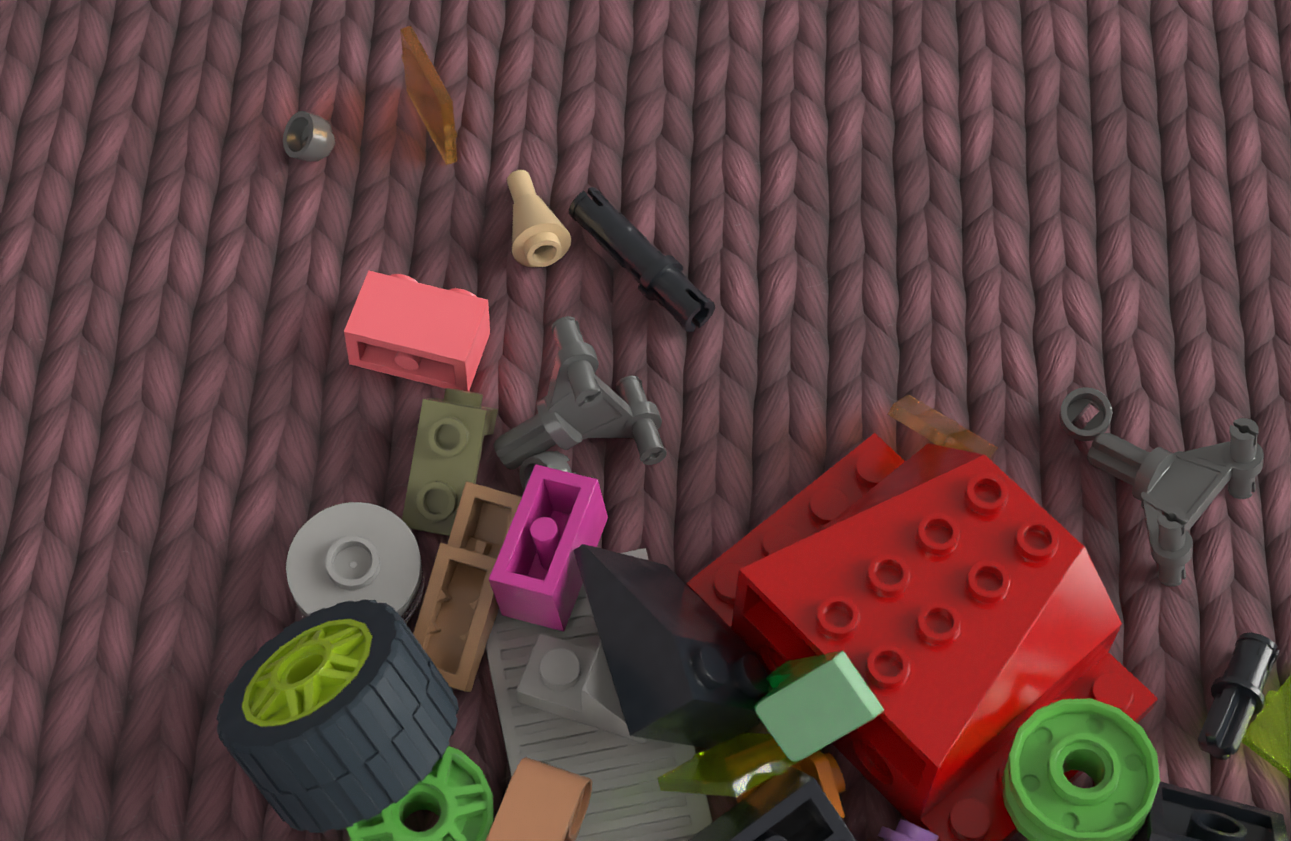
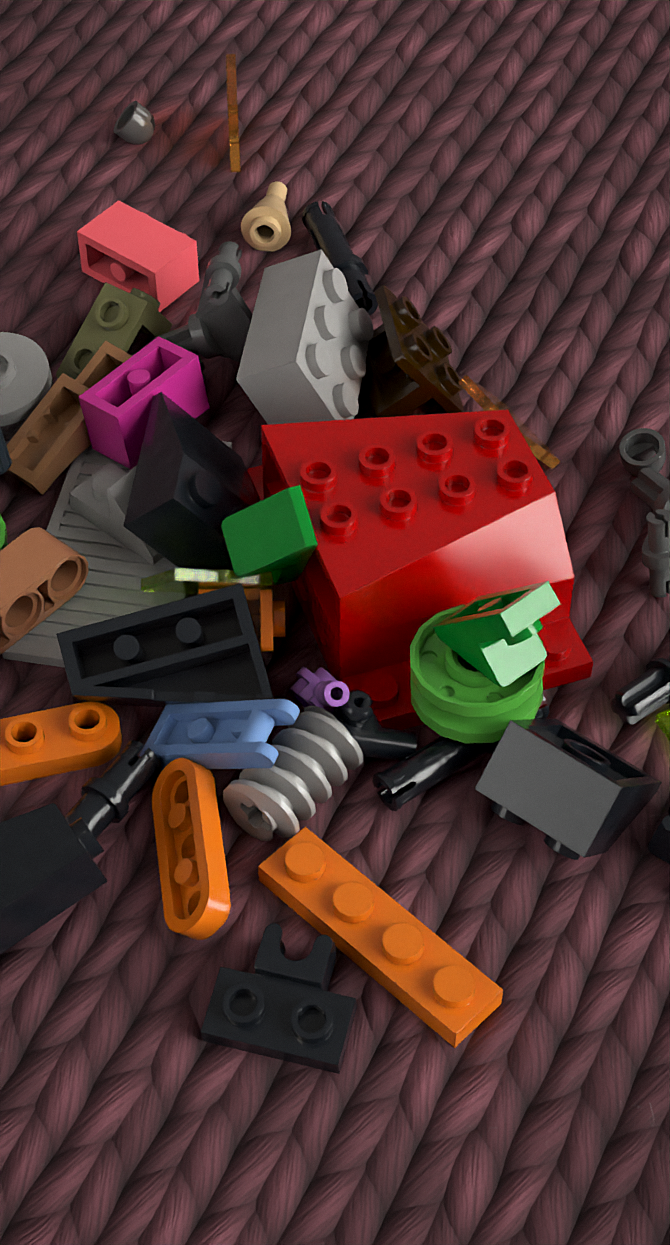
camera: 25 degrees right, 10 degrees down
none -> light grey brick [236,249,373,424]
none -> dark brown bracket [365,285,465,418]
none -> slope [433,581,561,687]

